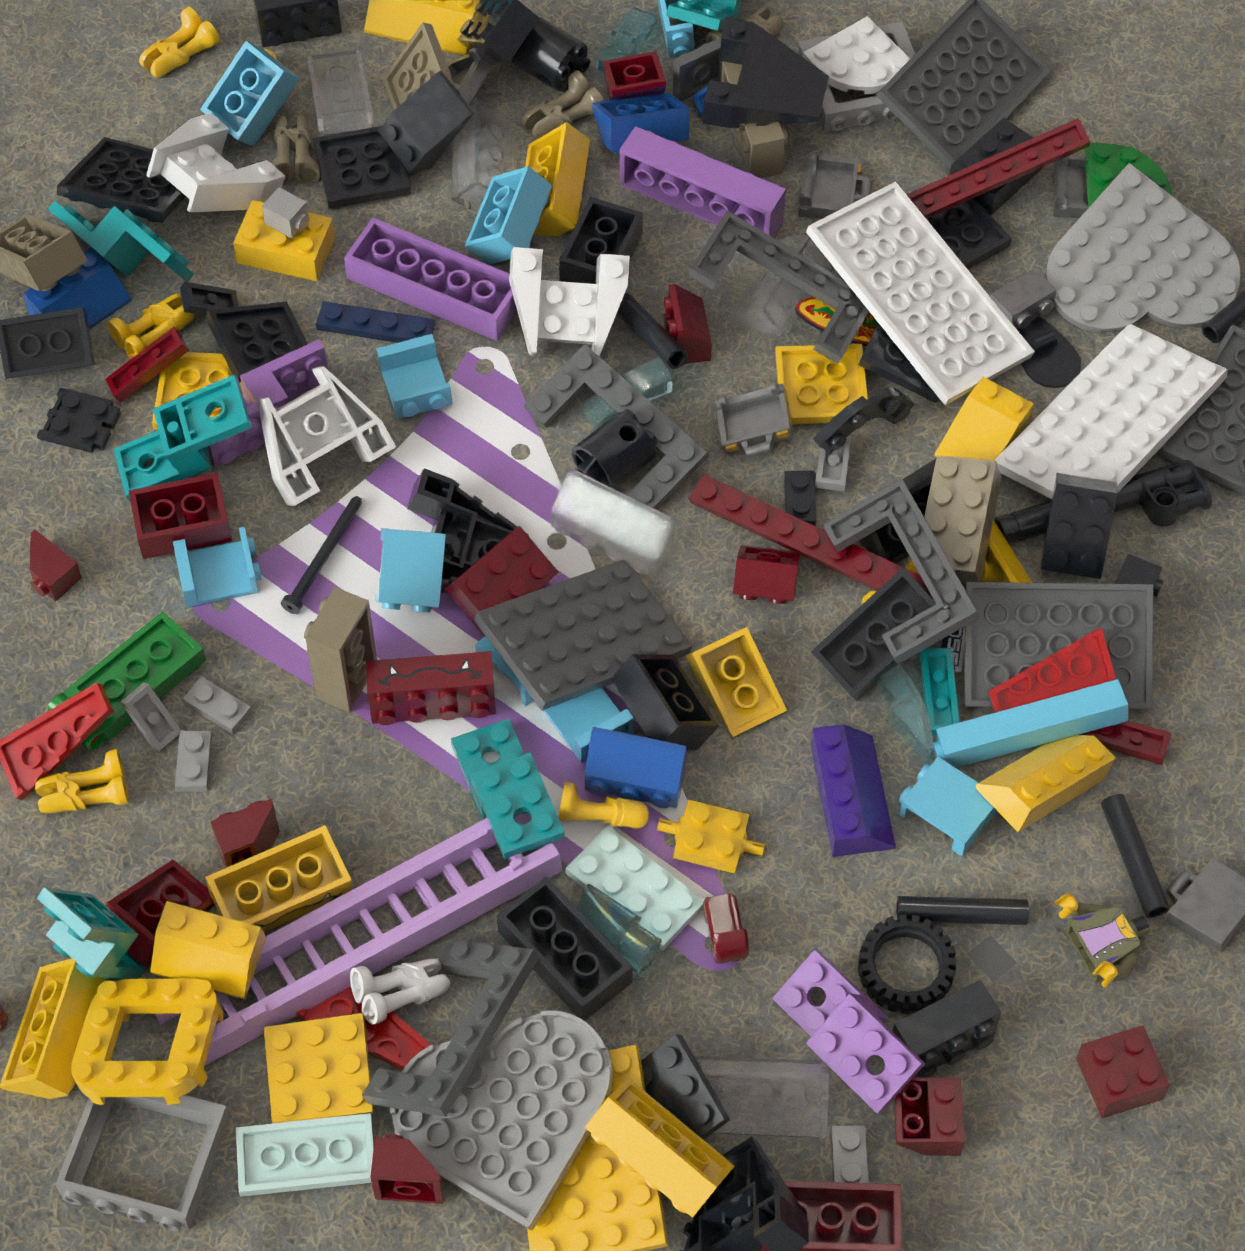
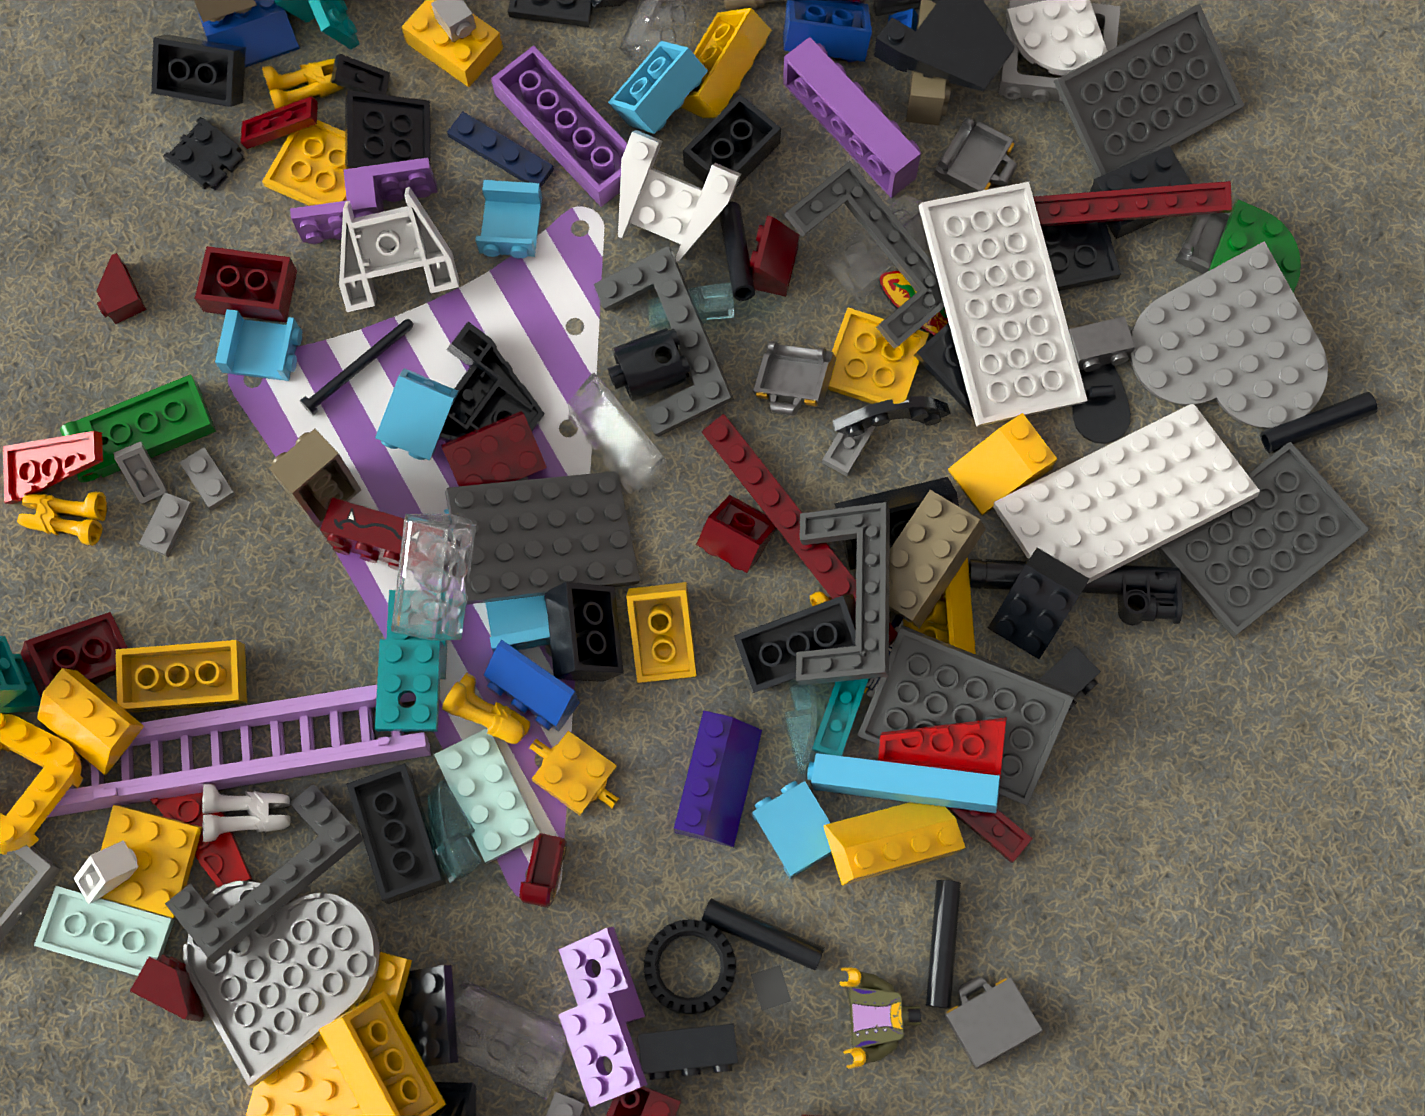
camera: 25 degrees right, 15 degrees up
teal bracket [114,374,252,501] -> none
dark red slope [210,799,280,868] -> none
black plate [784,471,817,526] -> none
none -> white slope [74,840,139,905]
none -> clear slope [391,514,477,641]

